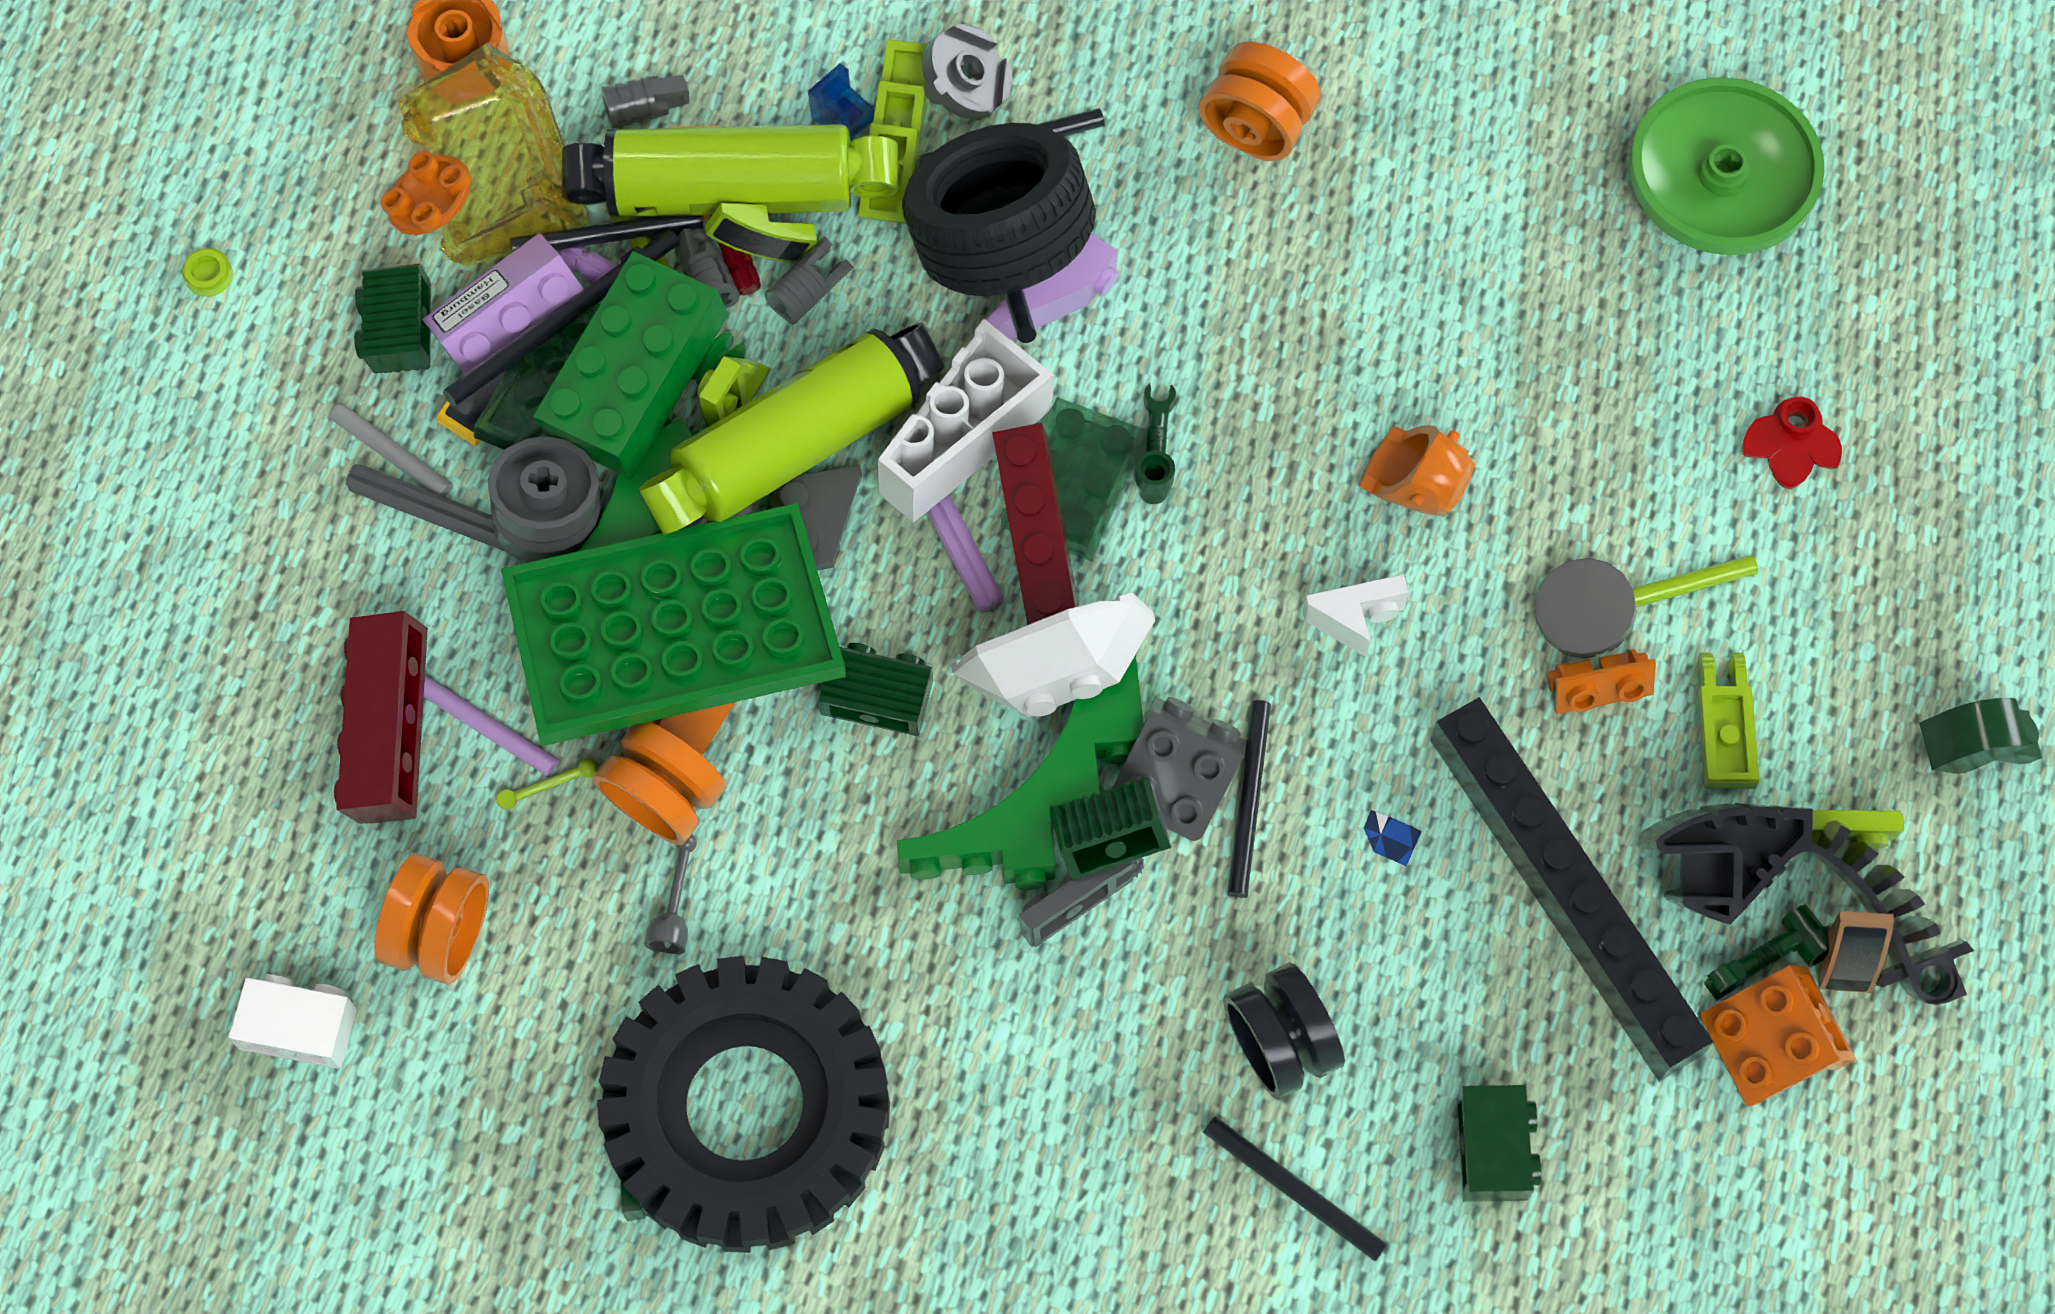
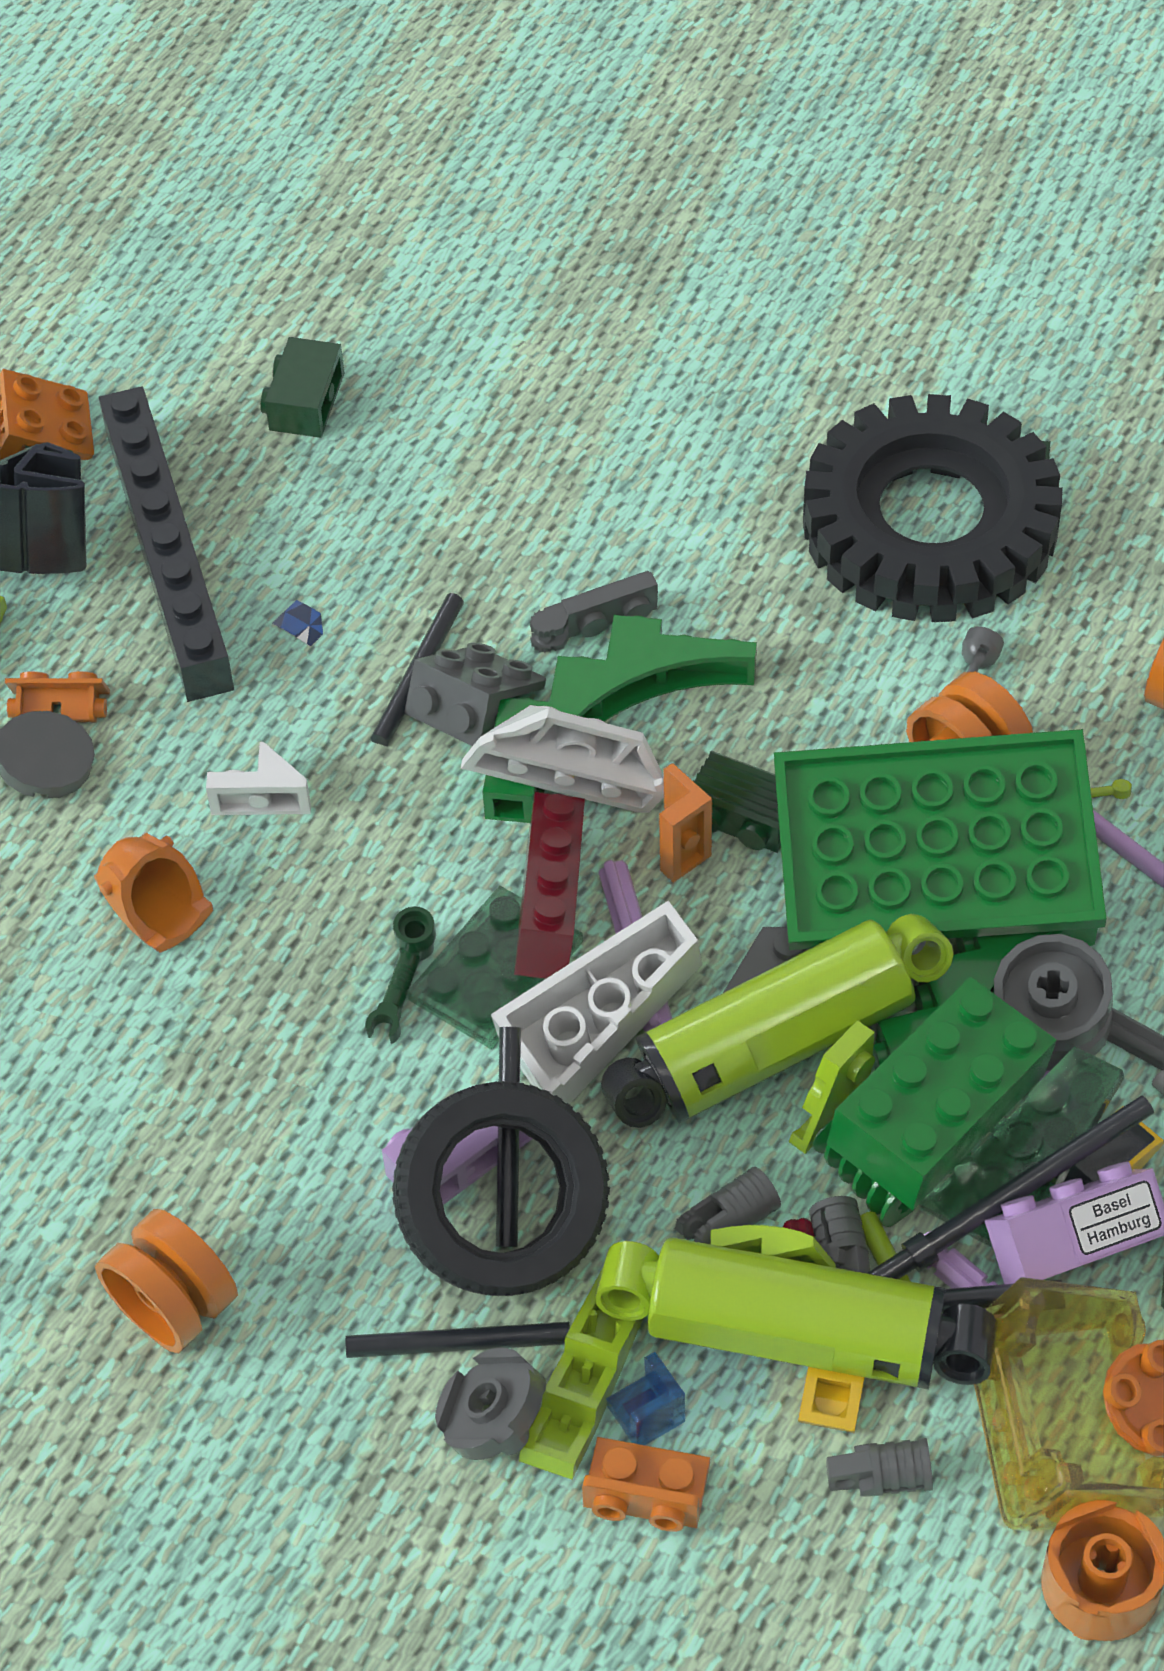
camera: 165 degrees left, 15 degrees down
dark green brick [1051,776,1172,881] -> none
black bar [1203,1116,1388,1262] -> none
black wheel [1223,962,1345,1100] -> none
none -> orange bracket [582,1437,710,1532]
none -> orange panel [659,763,712,883]

